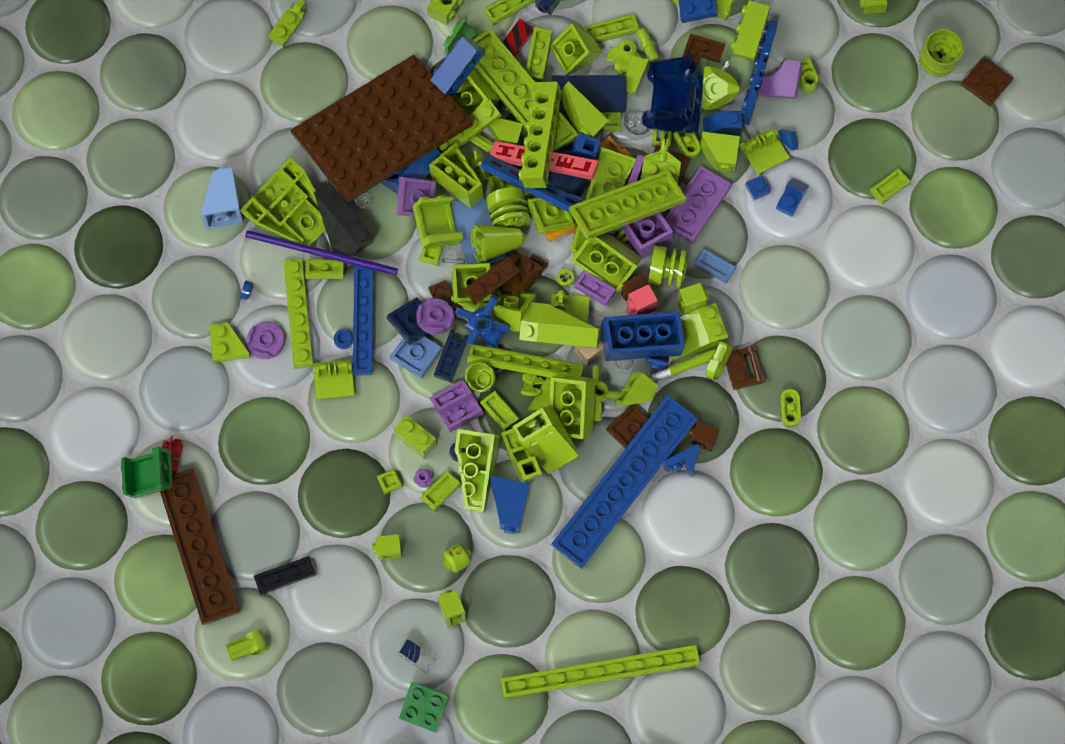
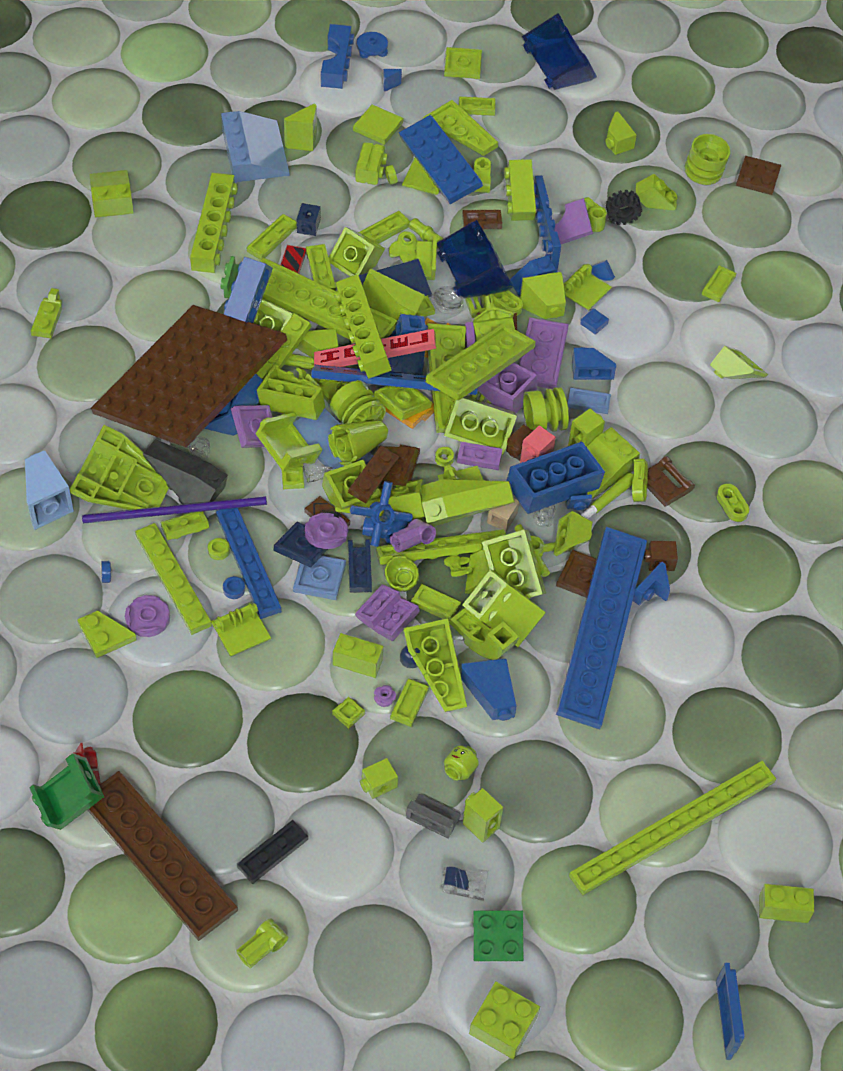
camera: 25 degrees left, 15 degrees down
lime hat [702,60,740,110] -> none
blue slope [776,177,809,217] -> none
none -> lime tile [208,538,230,560]
none -> medium lavender piece [390,519,436,553]
none -> dark grey panel [406,794,461,839]
none -> blue slope [572,347,616,380]
none -> black tyre [606,190,642,225]
none -> lime slope [635,174,678,211]
none -> lime slope [710,345,768,379]

